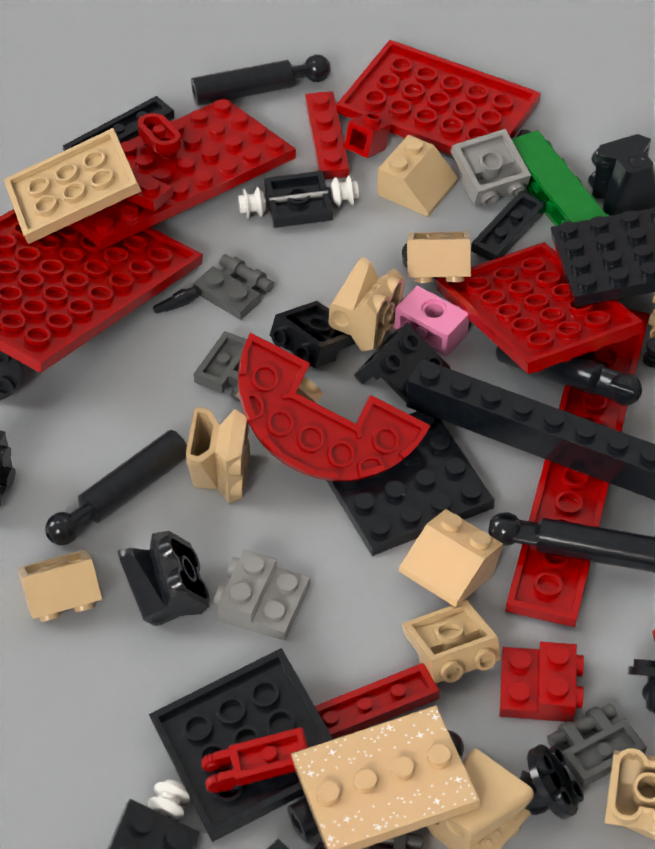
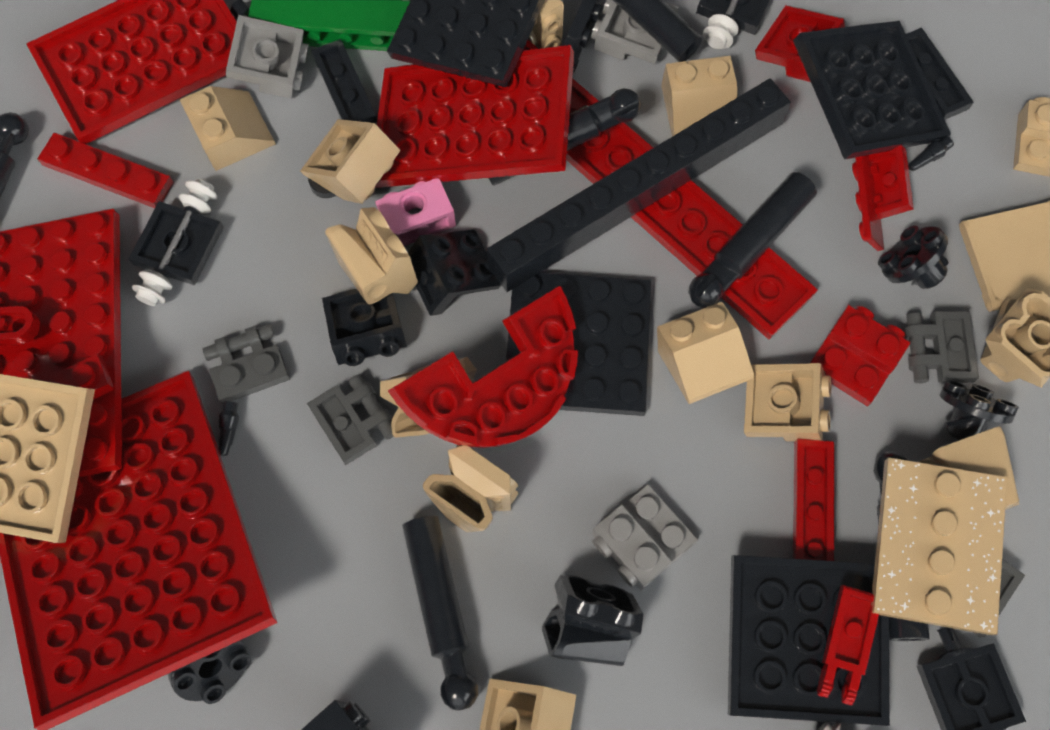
camera: 60 degrees left, 20 degrees up
red brick [343,112,392,158] -> none

